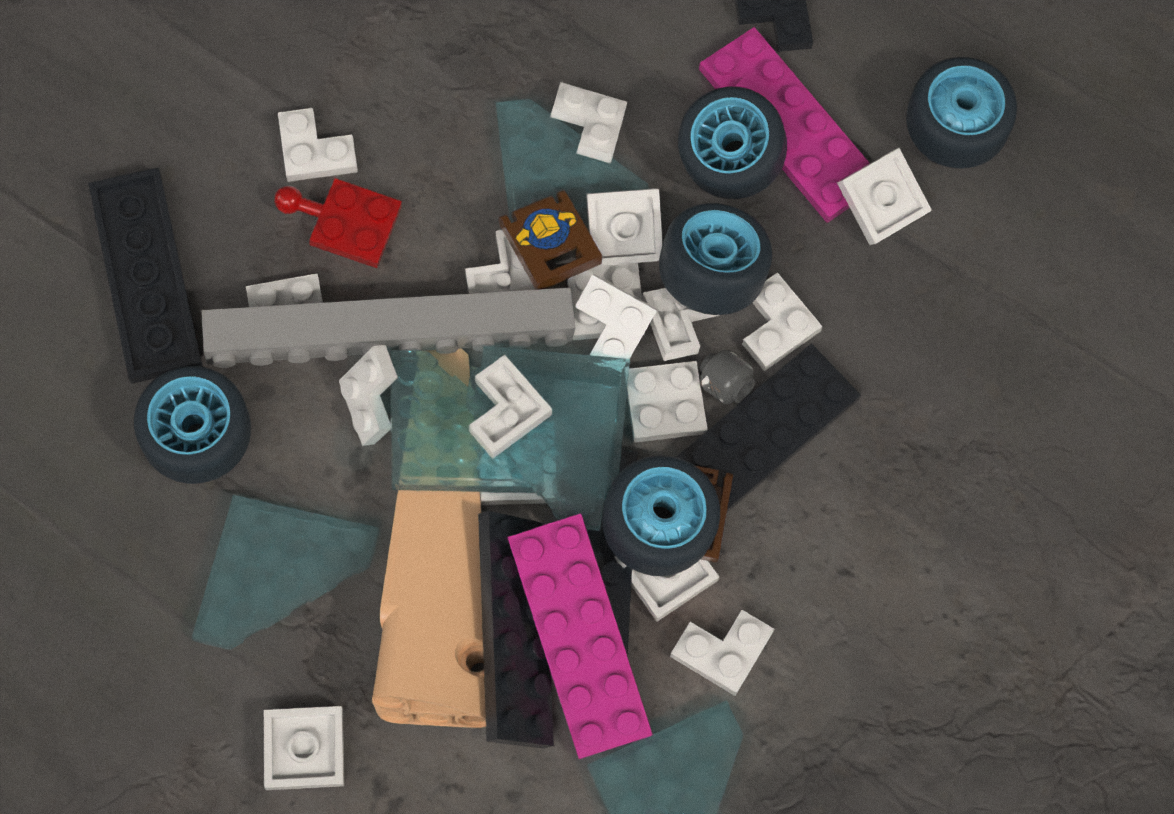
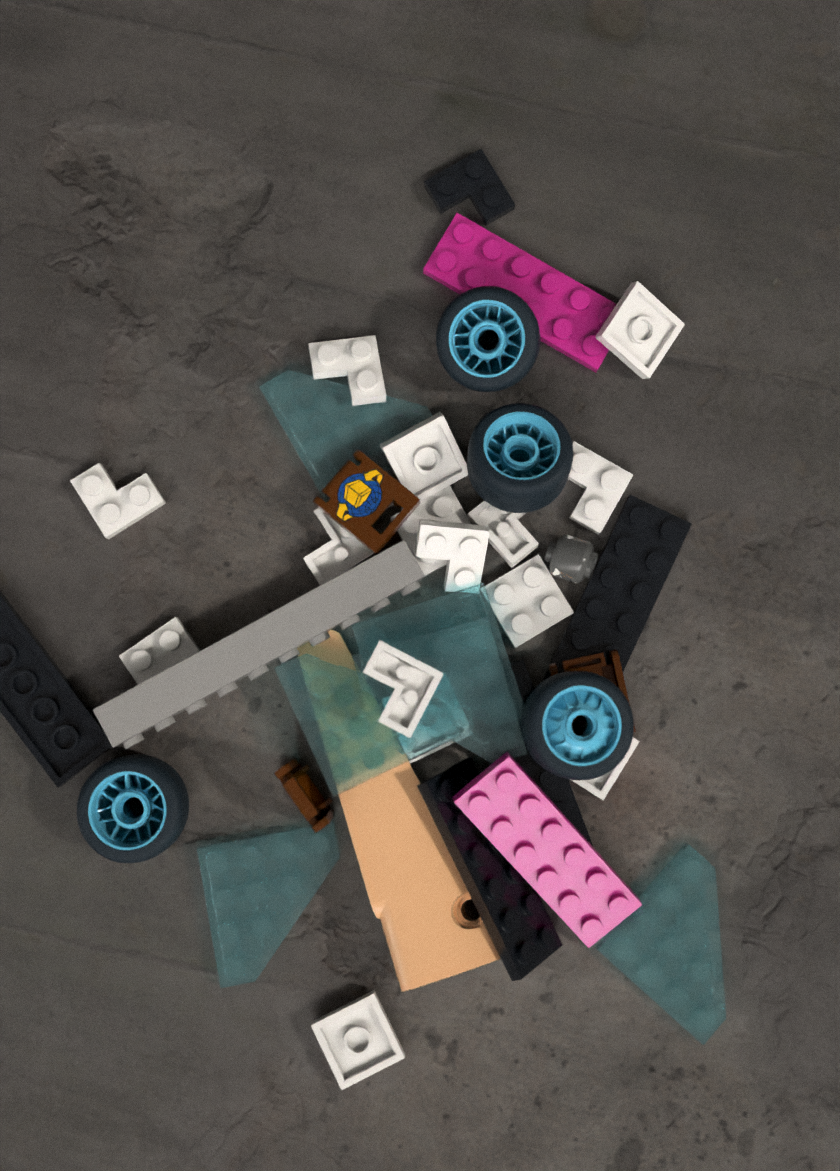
camera: 20 degrees left, 15 degrees up
red plate [274,178,402,268] -> none
white plate [339,345,398,446] -> none
white plate [670,610,775,696] -> none
wheel [906,57,1017,169] -> none
none -> reddish brown container [274,758,335,833]

